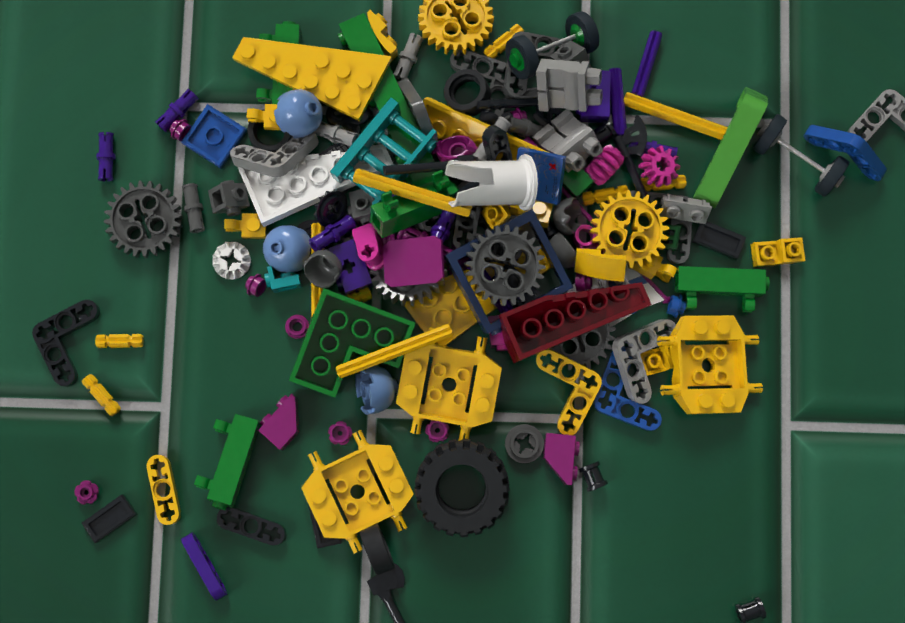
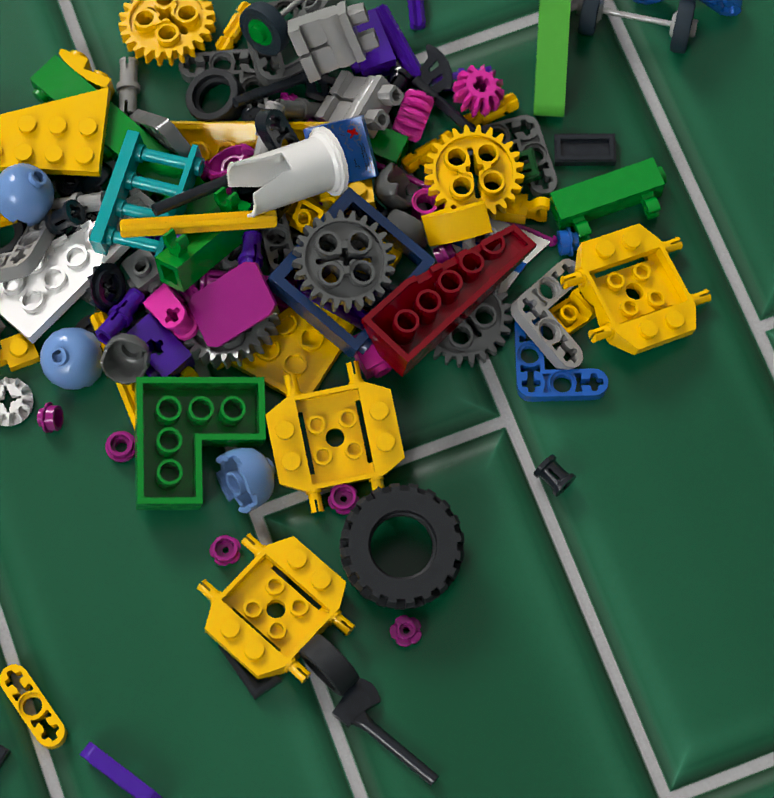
camera: 20 degrees left, 10 degrees down
green brick [194,414,261,511] -> none
black beam [216,507,286,546] -> none
magenta slope [258,394,299,451] -> none
teal bracket [264,266,302,293] -> none
yellow axle [336,324,453,378] -> none
dark grey gear [505,424,544,463] -> none
yellow beam [536,349,602,435] -> none
magenta slope [543,433,580,485] -> none
yellow axle [624,92,728,140] -> none
light grey hinge [659,193,712,224] -> none
yellow slope [750,238,806,267] -> none
none -> black bush [44,199,86,236]
none -> magenta plate [390,615,422,647]

